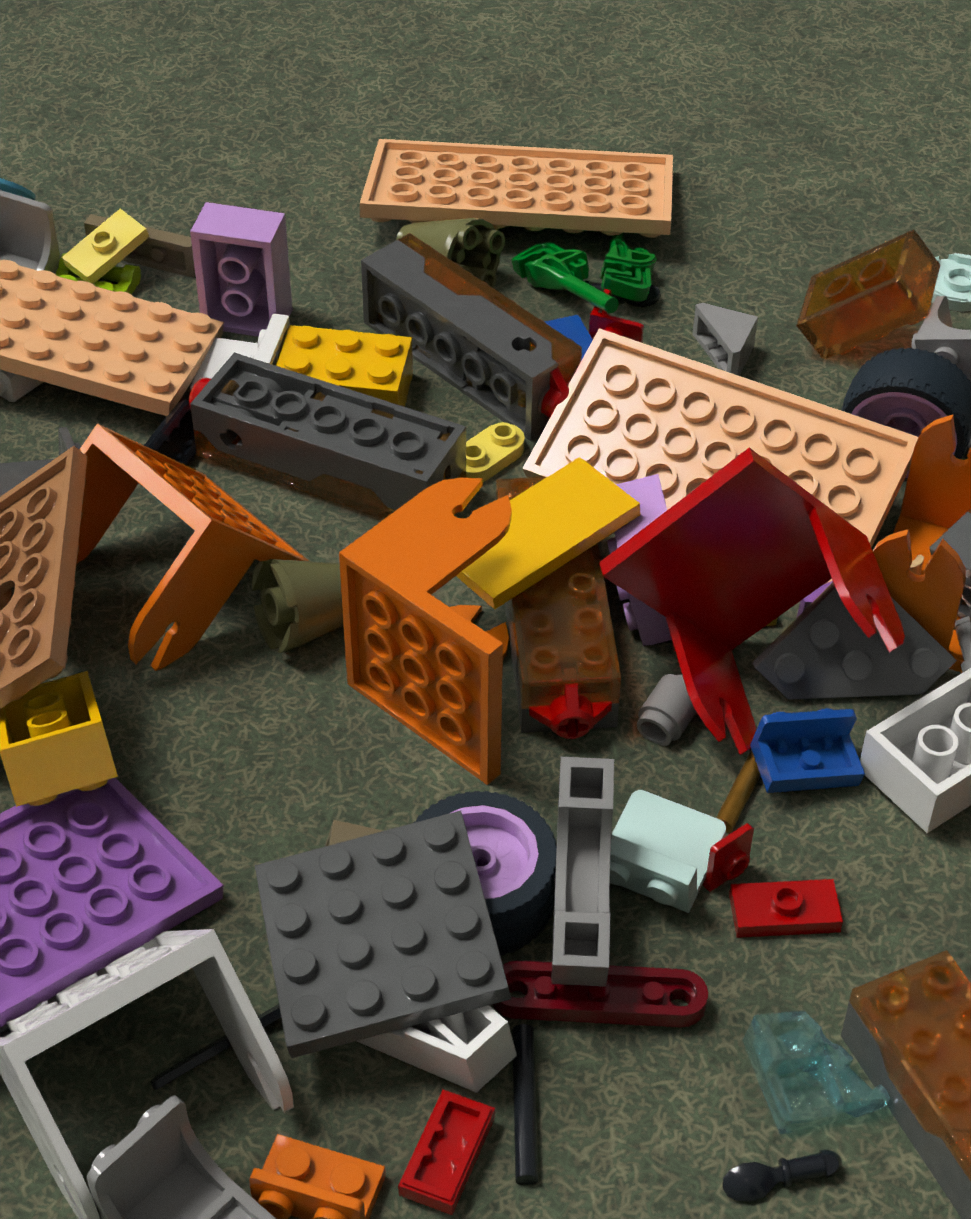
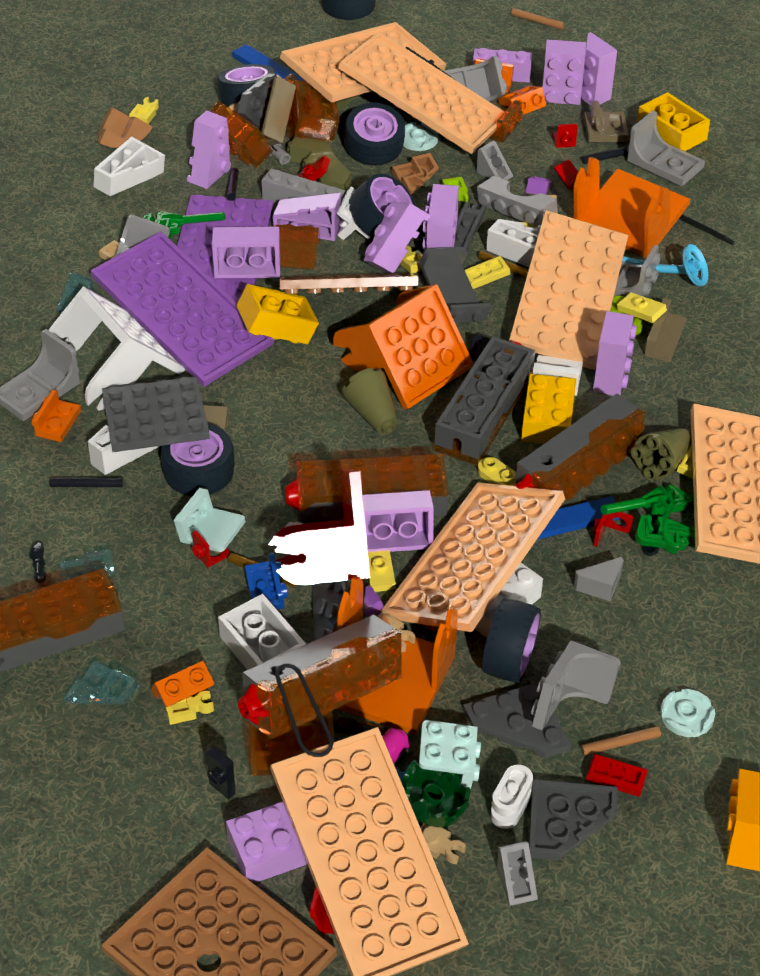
camera: 90 degrees right, 0 degrees up
orange piece [339,477,512,785] -> none
red plate [398,1089,495,1215] -> none
yellow tile [456,457,641,610] -> none
dark red plate [492,961,708,1027] -> none
light grey arch [551,757,614,987] -> none
red plate [729,879,843,938] -> none
clear orange brick [796,229,940,359] -> none

